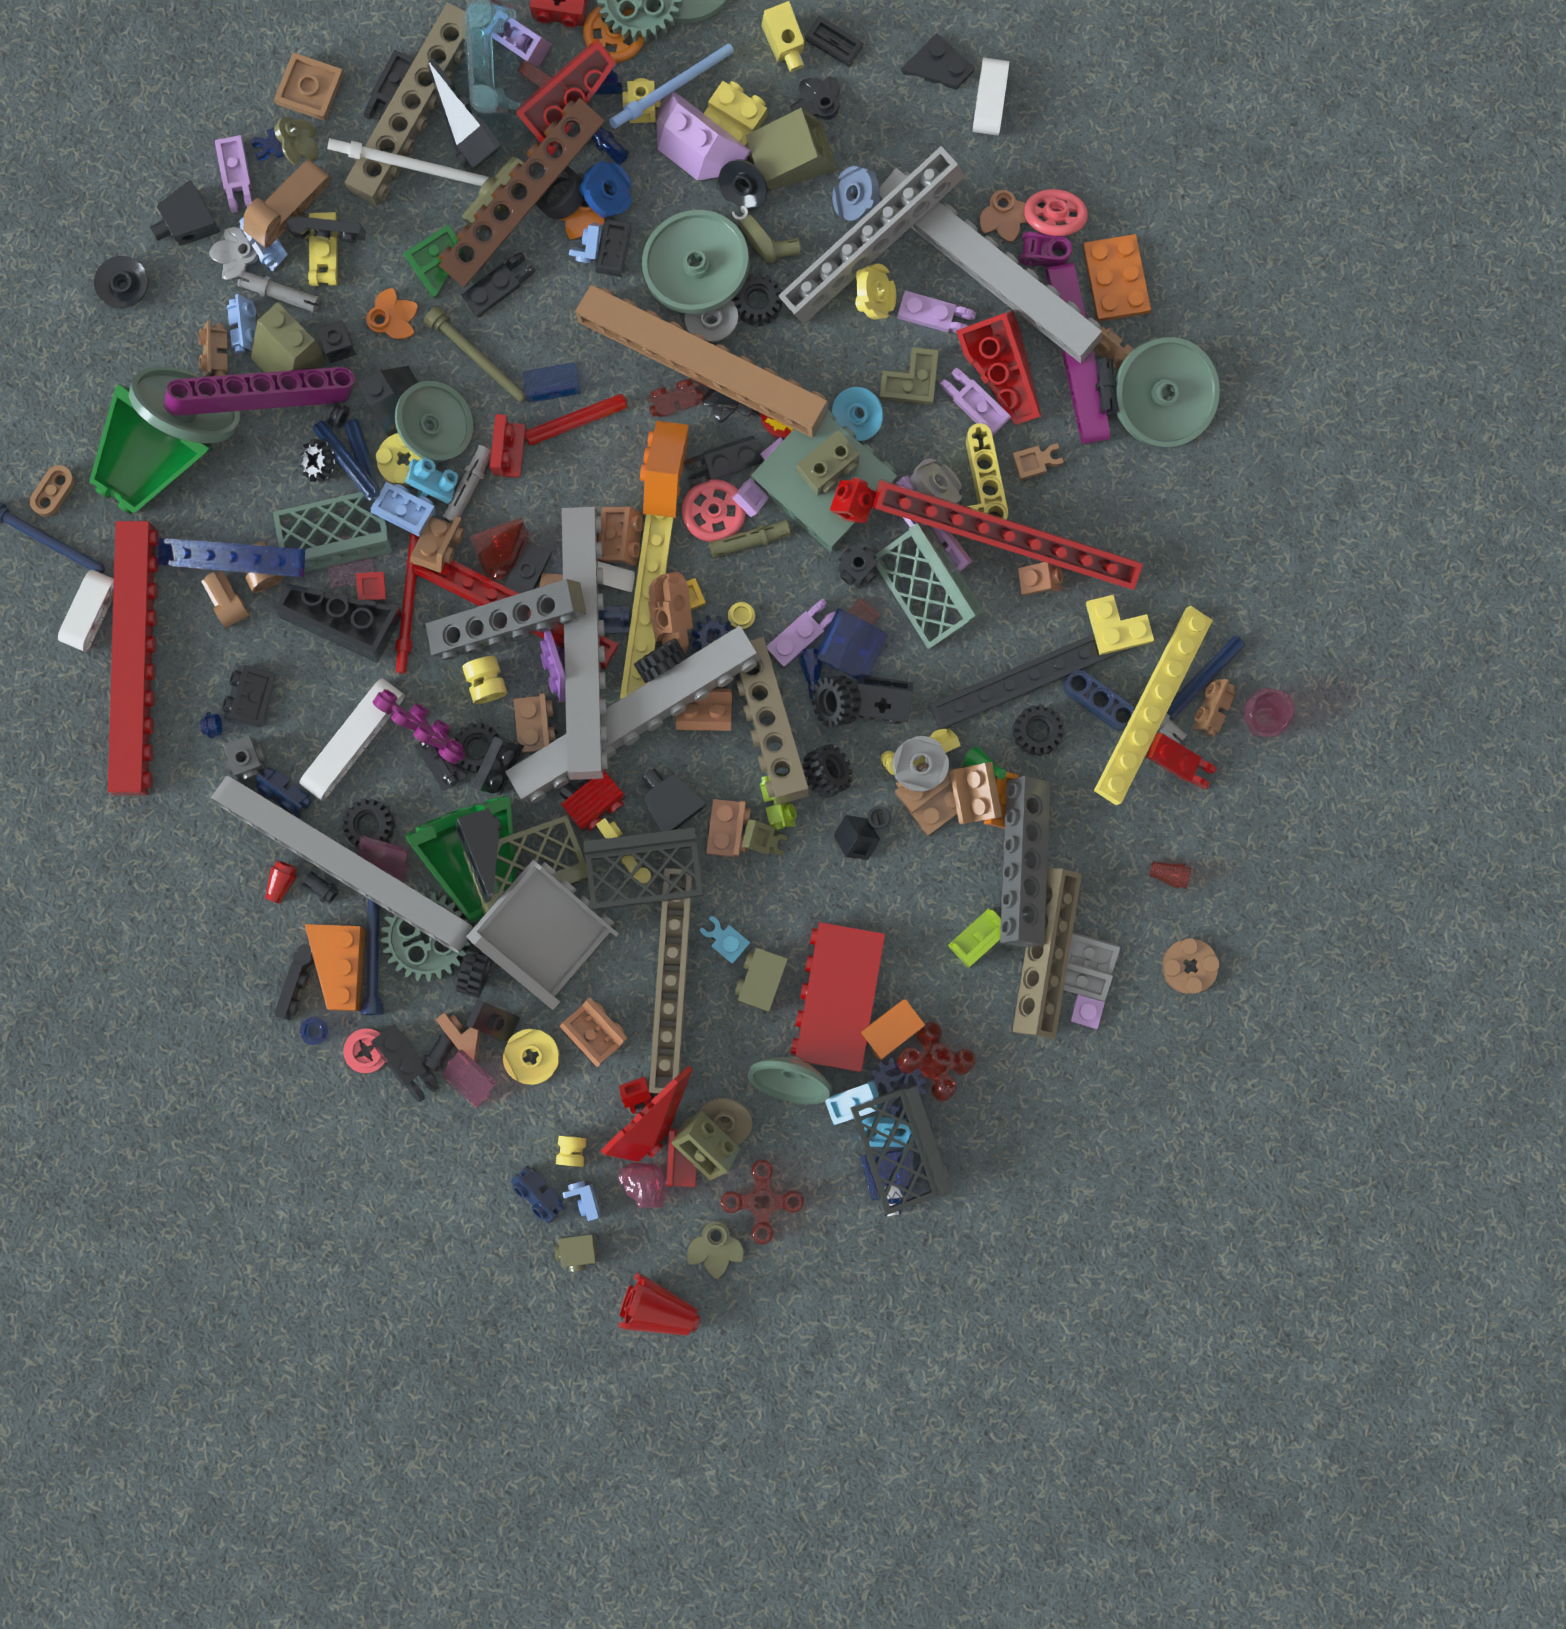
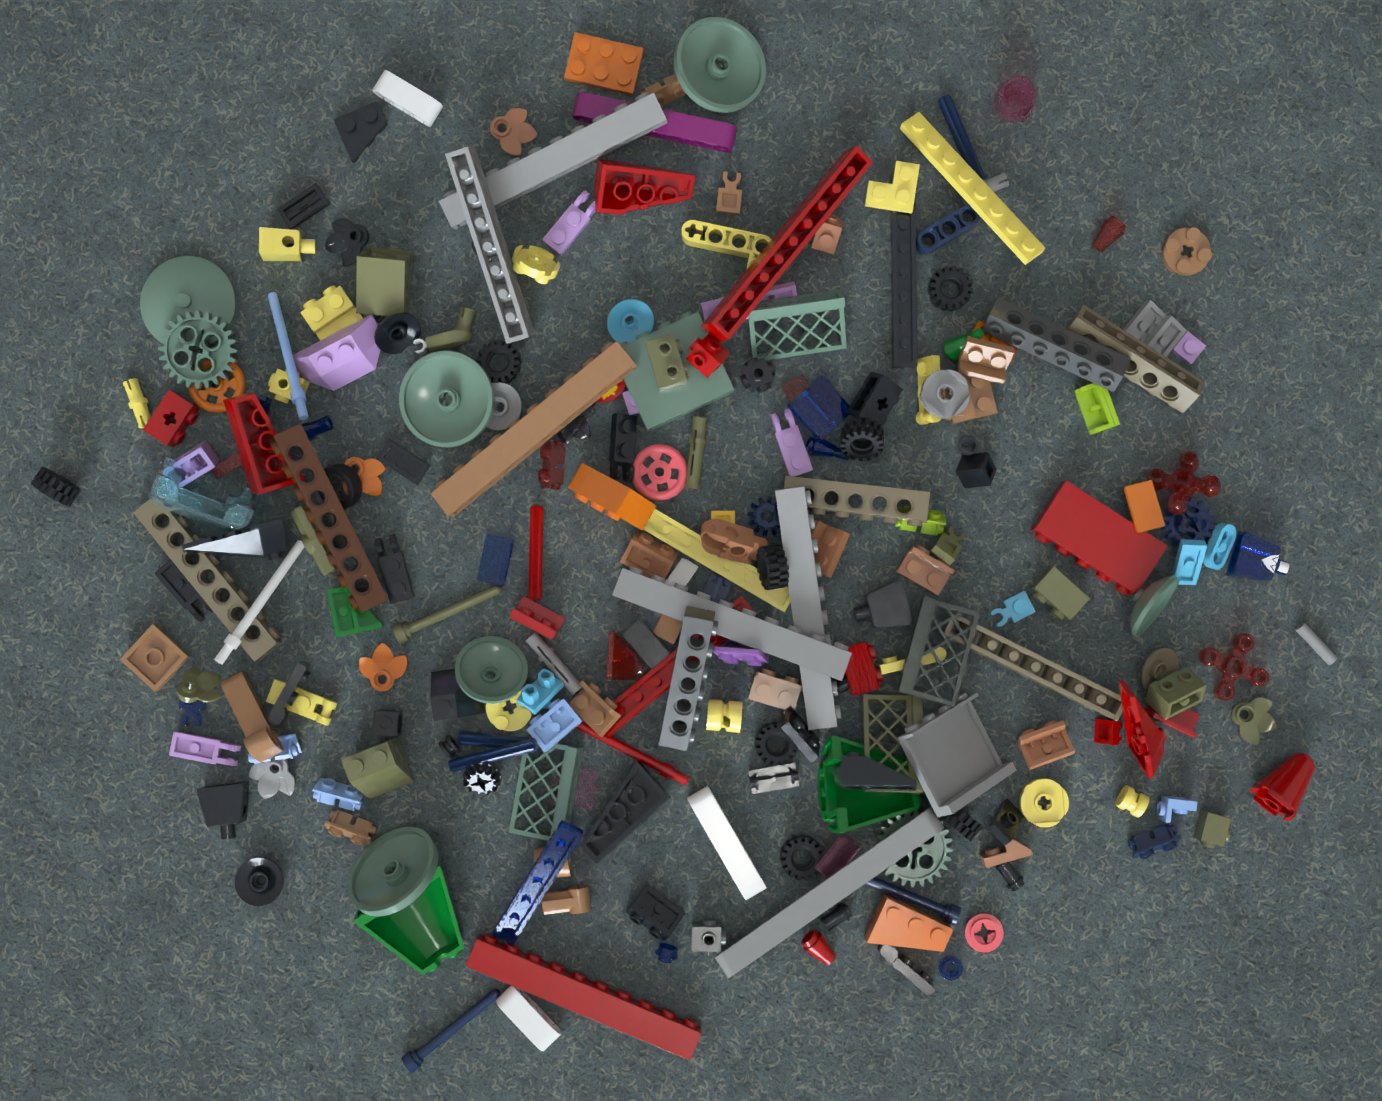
camera: 70 degrees left, 5 degrees up
medium nougat plate [30,465,75,517] -> none
magenta beam [164,367,355,416] -> none
light grey pin [237,270,320,313] -> none
dark blue hinge [256,767,312,819] -> none
red tile [356,572,387,600] -> none
black hinge [371,1024,439,1102] -> none
magenta plant [372,689,465,764] -> none
clear pink piece [442,1049,497,1108] -> none
light blue bracket [569,222,603,263] -> none
blue plate [579,161,632,218] -> none
clear pink hair [618,1162,667,1209] -> none
light yellow plate [728,602,755,629] -> none
lavender plate [733,478,769,517] -> none
black tyre [802,744,853,798] -> none
sand blue plate [832,166,881,222] -> none
pearl dark grey fence [850,1083,952,1215] -> none
olive plate [879,347,939,405] -> none
light grey plate [910,458,962,503] -> none
lavender hinge [939,368,1011,437] -> none
magenta piece [1019,232,1072,267] -> none
coral plate [1024,189,1088,236] -> none
black pin [1095,357,1117,415] -> none
red hinge [1146,733,1217,790] -> none
medium nougat hinge [1192,679,1236,737] -> none
none -> light grey piece [1295,622,1338,665]

